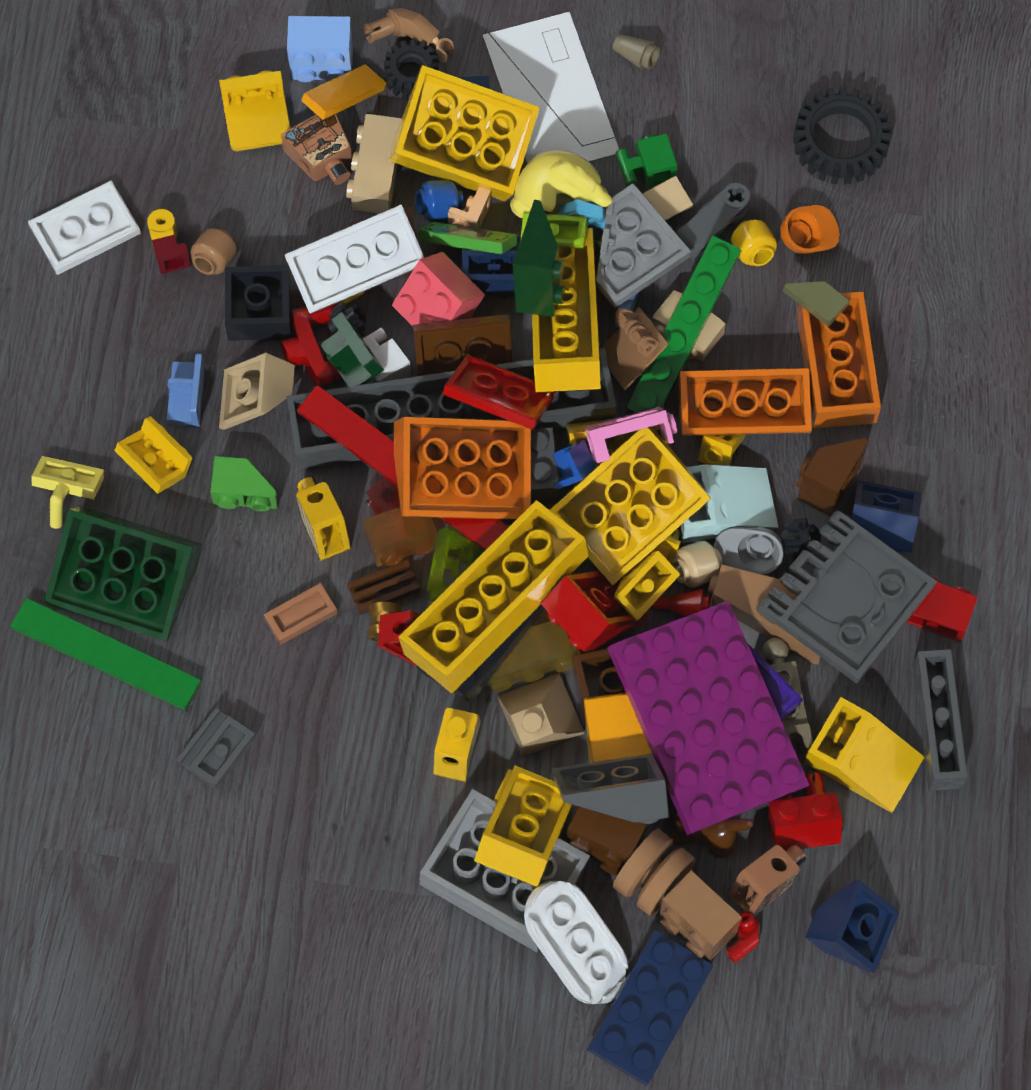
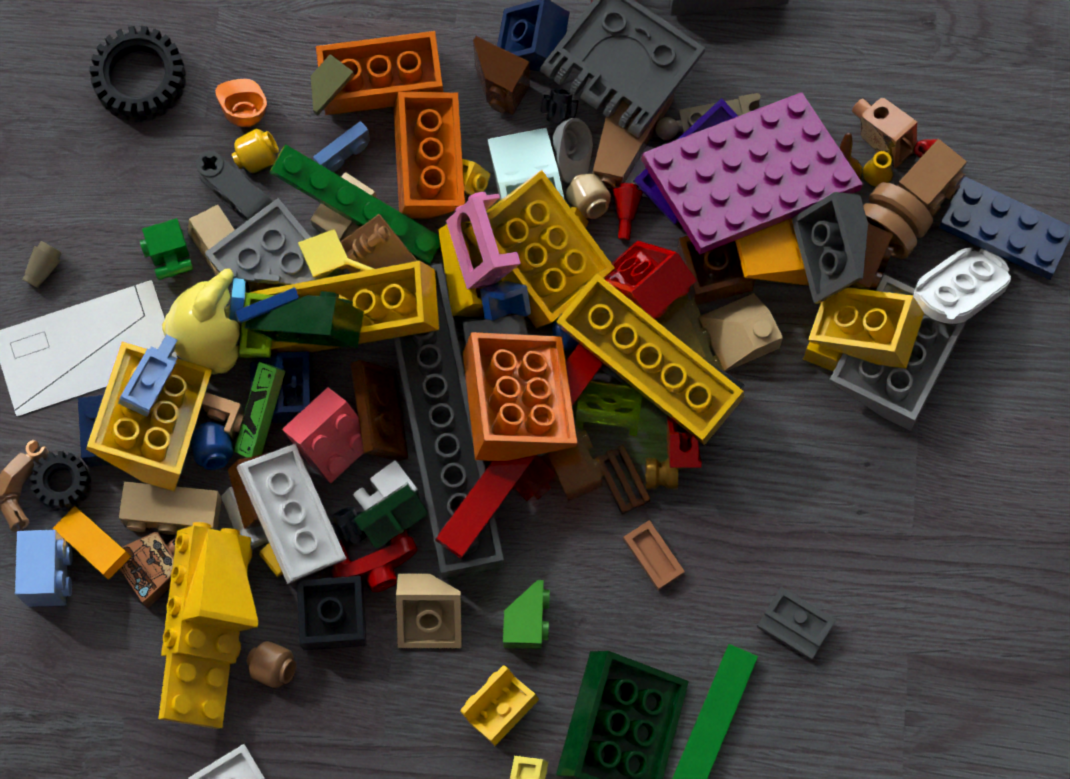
camera: 90 degrees left, 5 degrees up
leg [147,209,191,274] -> none
medium blue panel [166,353,205,427] -> none
yellow bracket [219,70,290,151] -> none
yellow torso [296,477,351,561] -> none
yellow torso [433,707,481,782] -> none
red tile [443,355,556,430] -> none
yellow slope [614,551,680,621] -> none
red brick [768,772,842,851] -> none
yellow slope [804,697,925,813] -> none
dark blue slope [805,880,899,973] -> none
none -> medium blue hinge [118,334,177,417]
none -> yellow wedge [158,522,258,729]
none -> blue tile [234,287,299,324]
none -> light yellow piece [298,229,374,277]
none -> medium blue plate [313,121,370,172]
none -> yellow cone [863,151,893,186]

